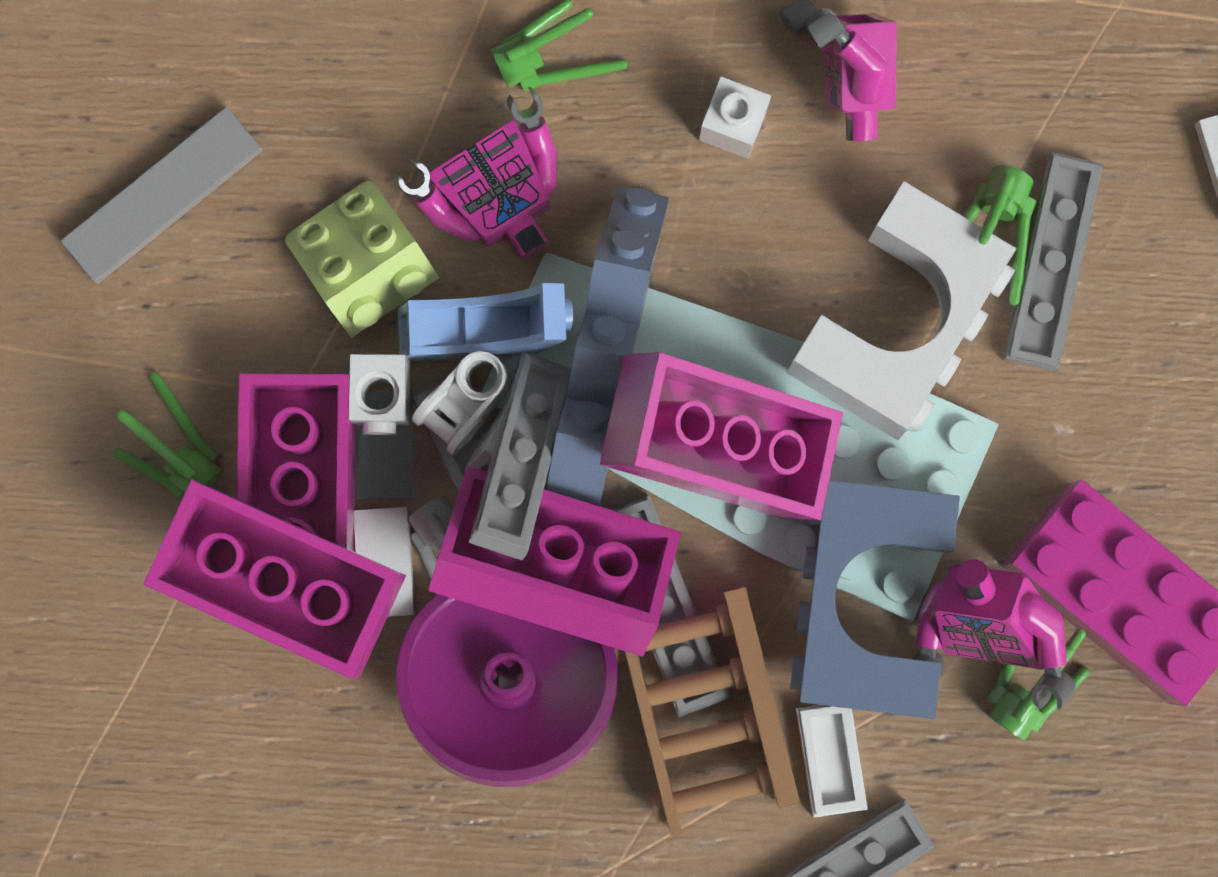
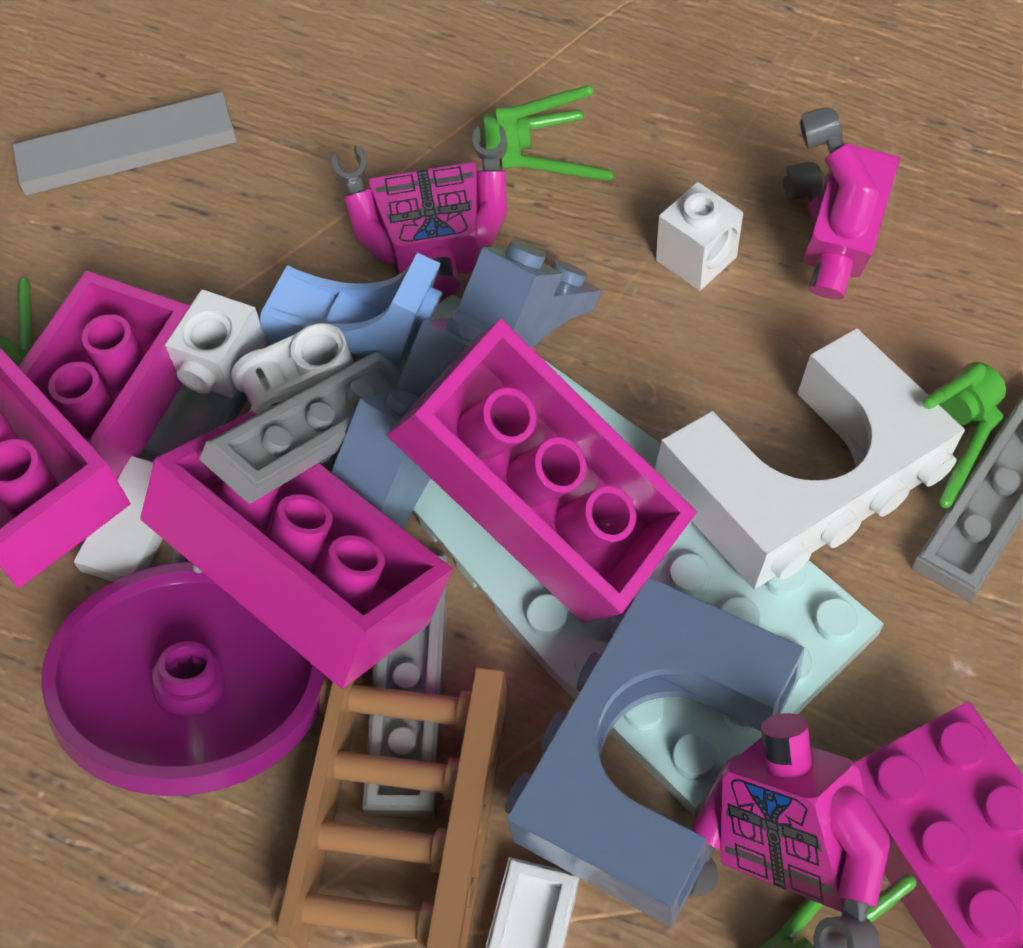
camera: 25 degrees right, 25 degrees down
yellowish green bracket [285,181,439,338] -> none

